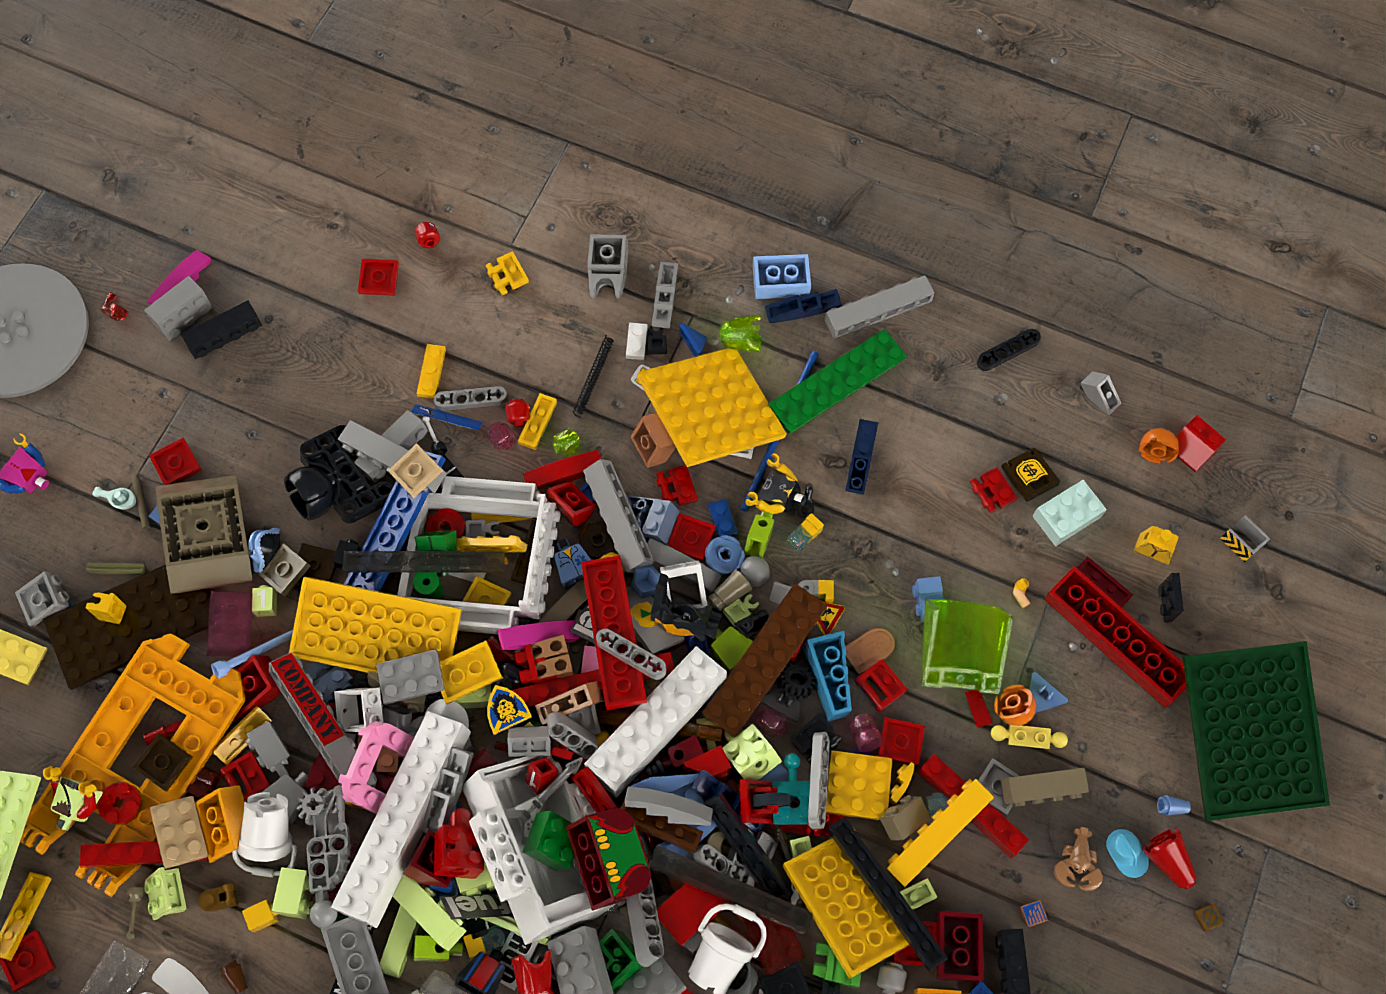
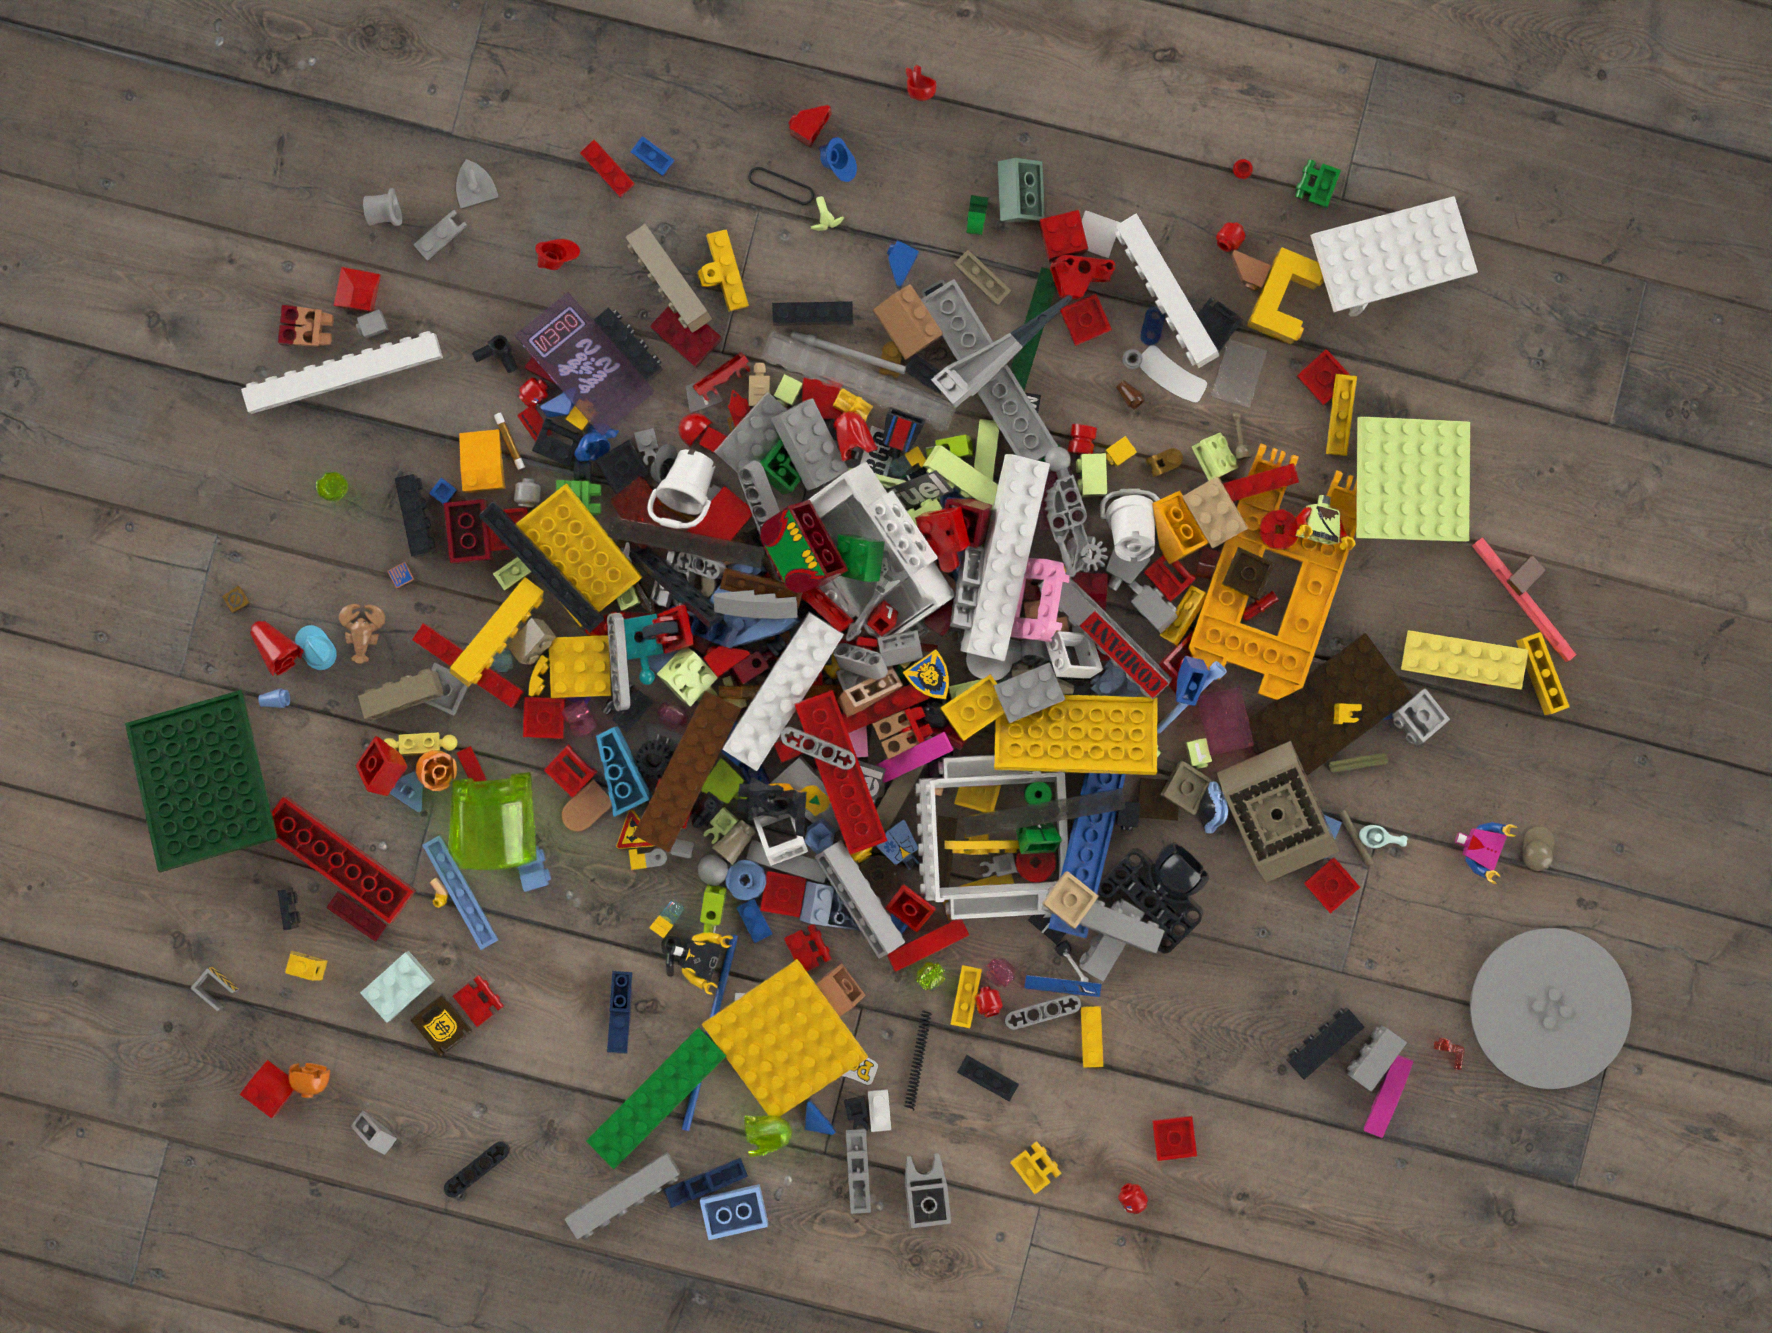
camera: 175 degrees right, 20 degrees up
none -> red slope [355,736,407,796]
none -> medium blue plate [422,835,499,950]
none -> black plate [957,1054,1019,1102]
none -> red wheel [1067,424,1097,455]
none -> blue slope [1176,656,1209,706]

